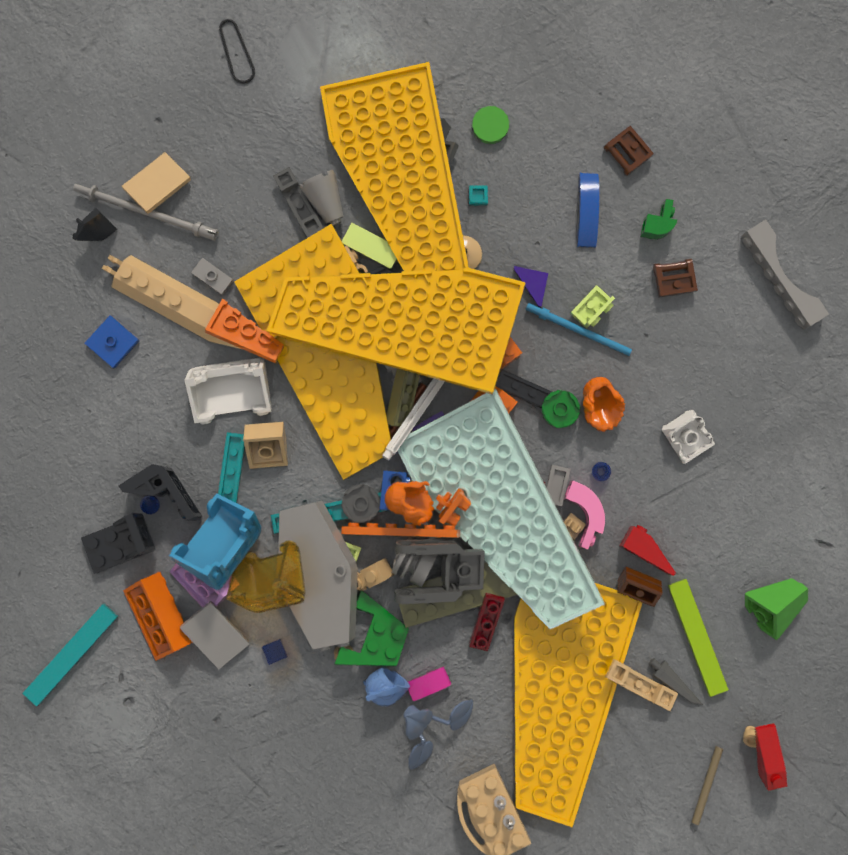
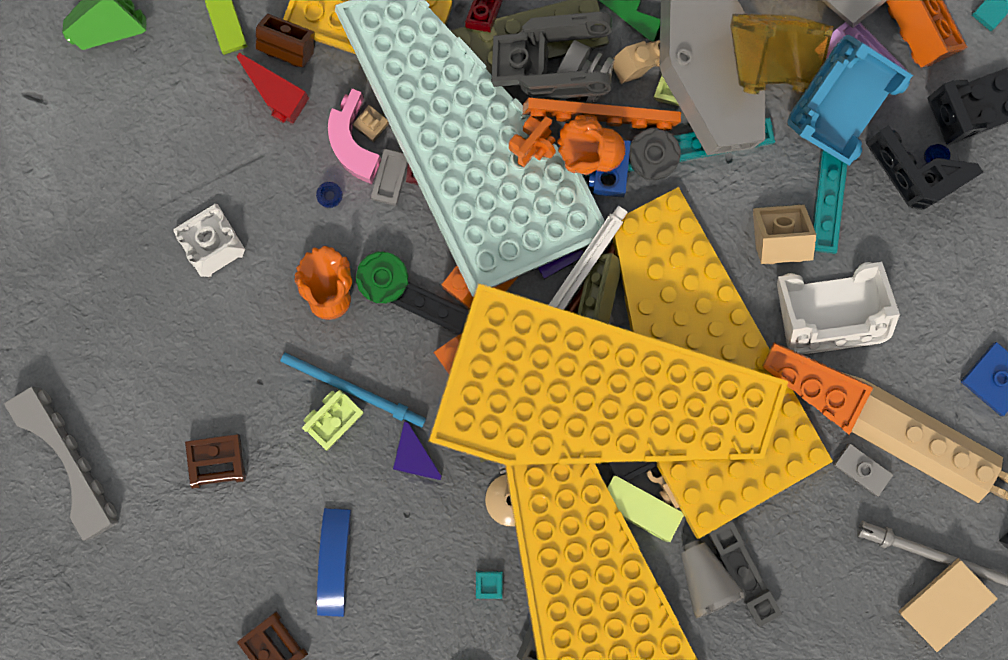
camera: 175 degrees left, 0 degrees up
green brick [640,199,677,240] -> none

